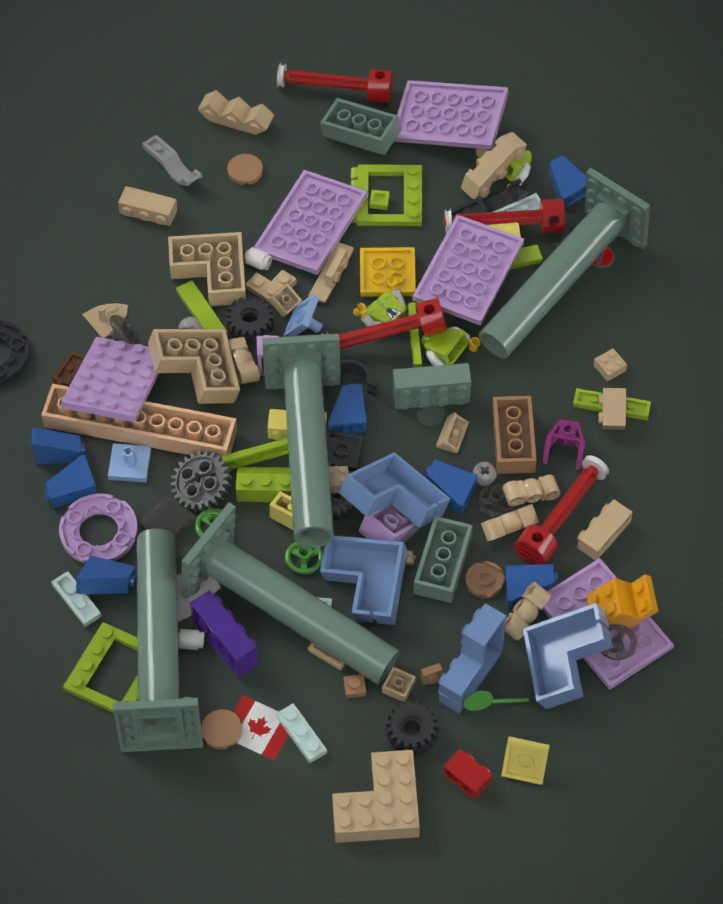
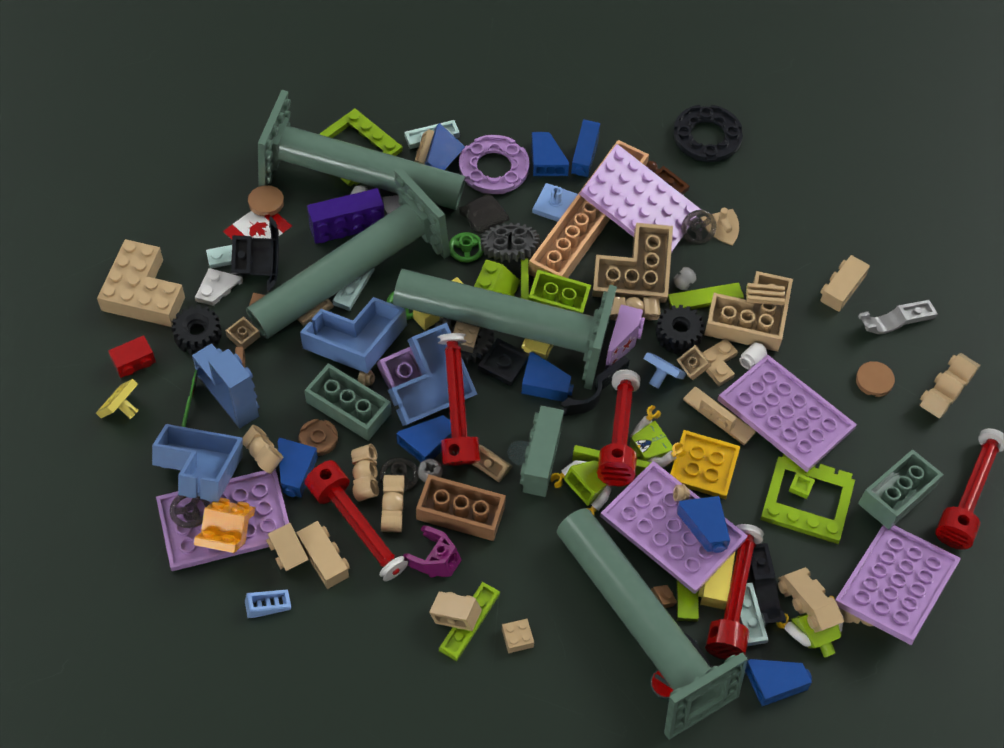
camera: 105 degrees right, 0 degrees up
none -> white wing [195,268,243,306]
none -> black piece [231,216,279,292]
none -> light blue slope [245,589,291,618]
none -> tan brick [266,523,309,572]
none -> tan tile [414,129,434,164]
none -> red piece [438,333,481,466]
none -> lime slope [528,269,591,314]
none -> medium nougat plate [651,585,677,608]
none -> tan plate [673,484,690,502]
none -> blue slope [677,496,730,553]
none -> tan tile [746,283,785,305]

